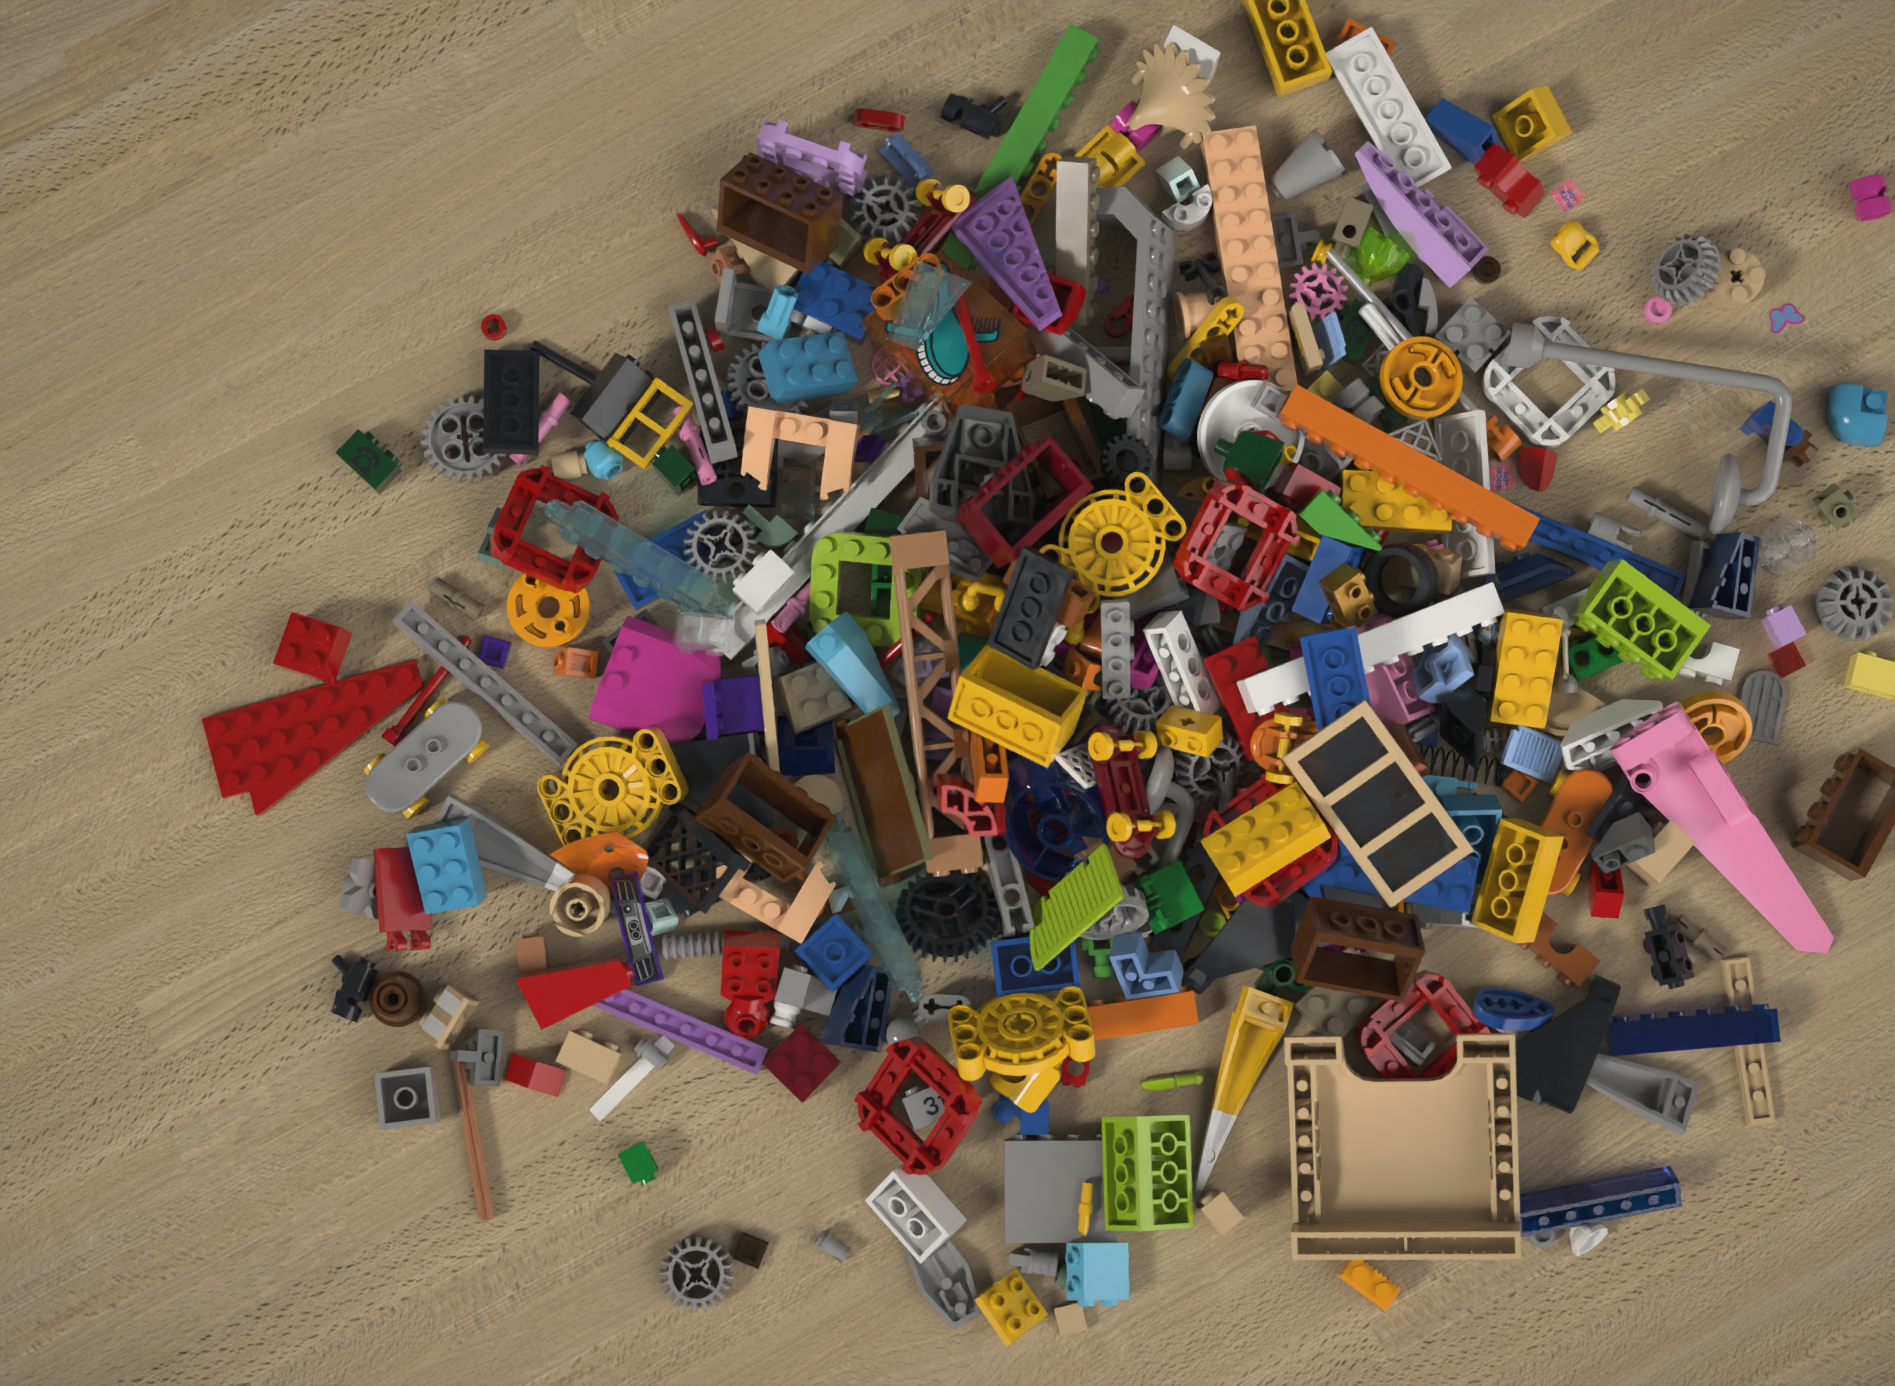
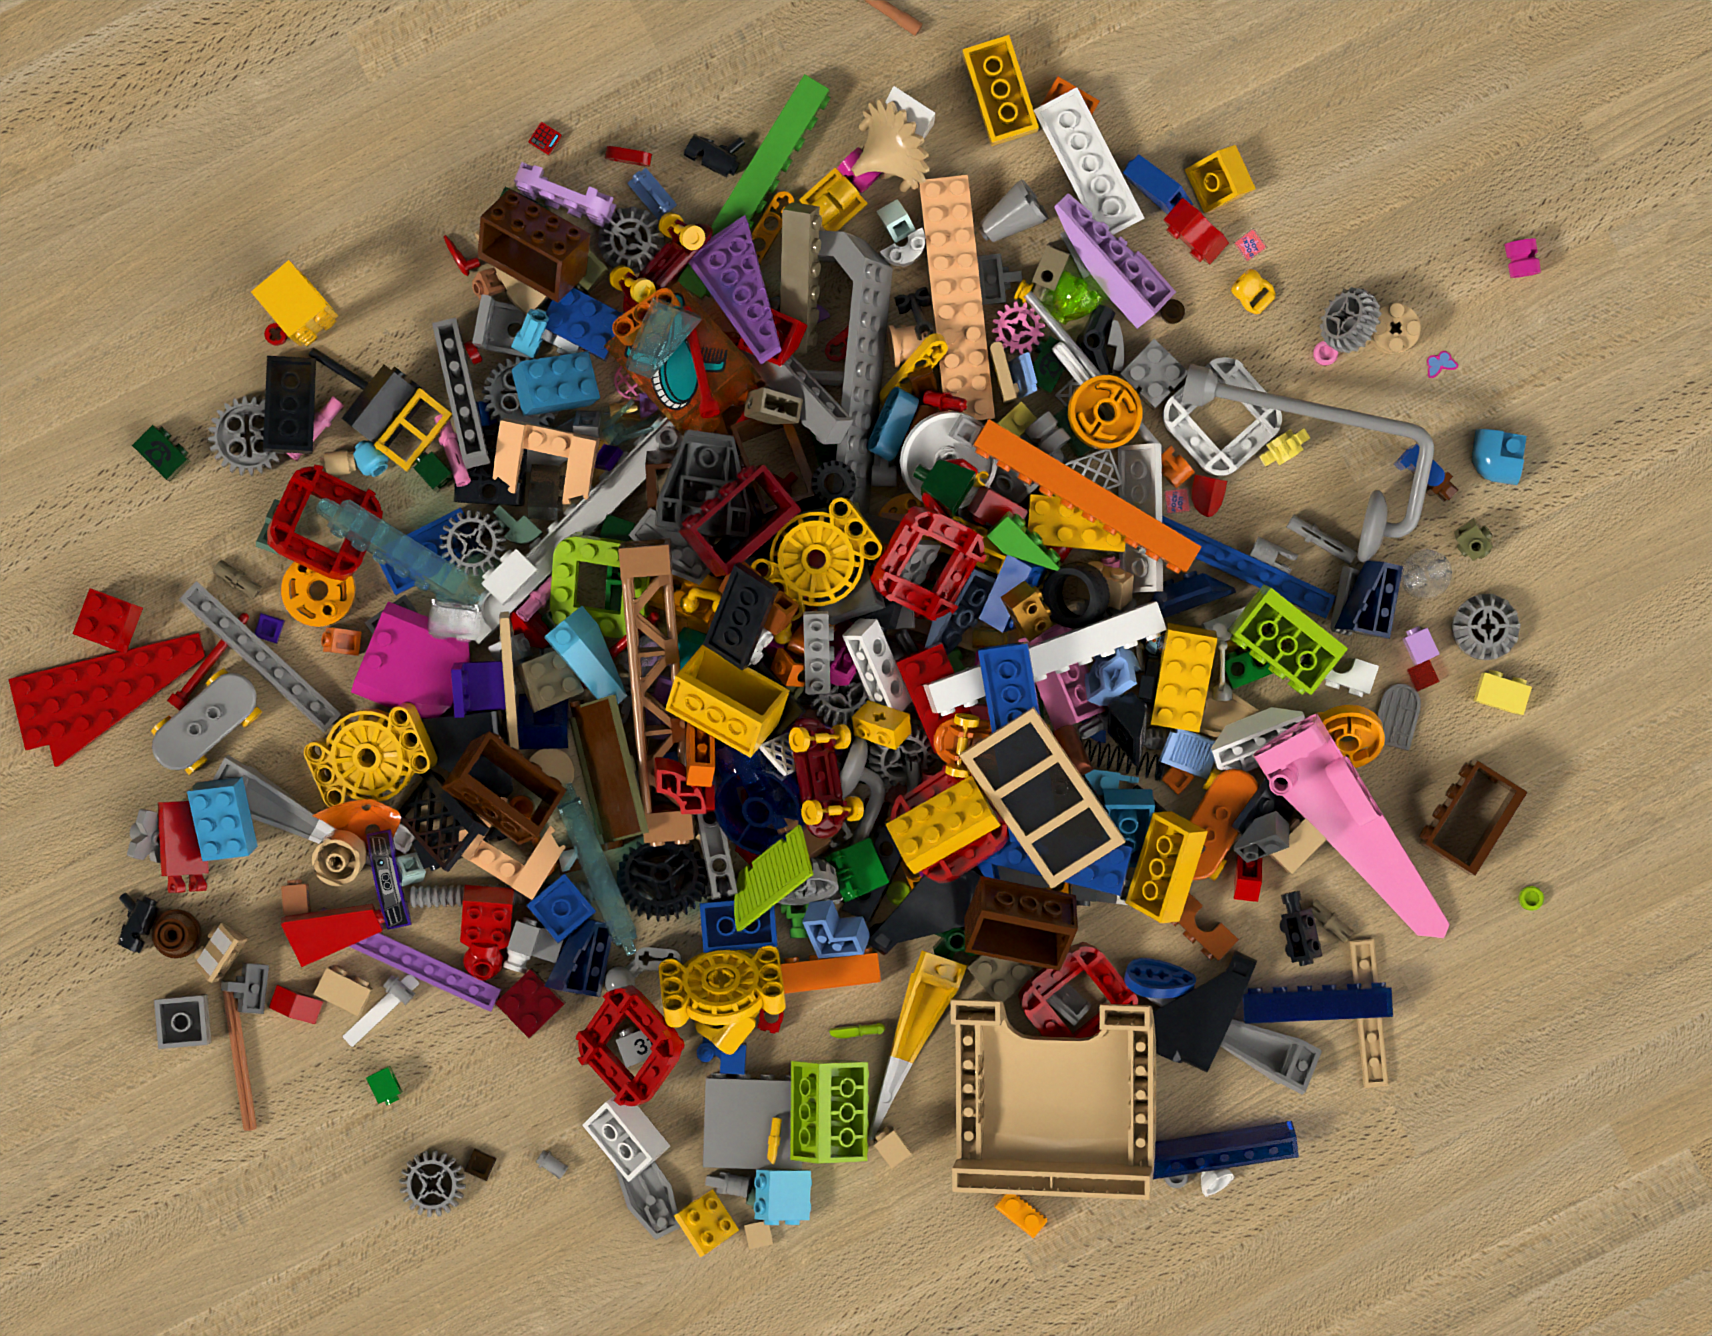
camera: 10 degrees right, 5 degrees up
none -> yellow hose [251,260,339,347]
none -> red tile [528,122,562,156]

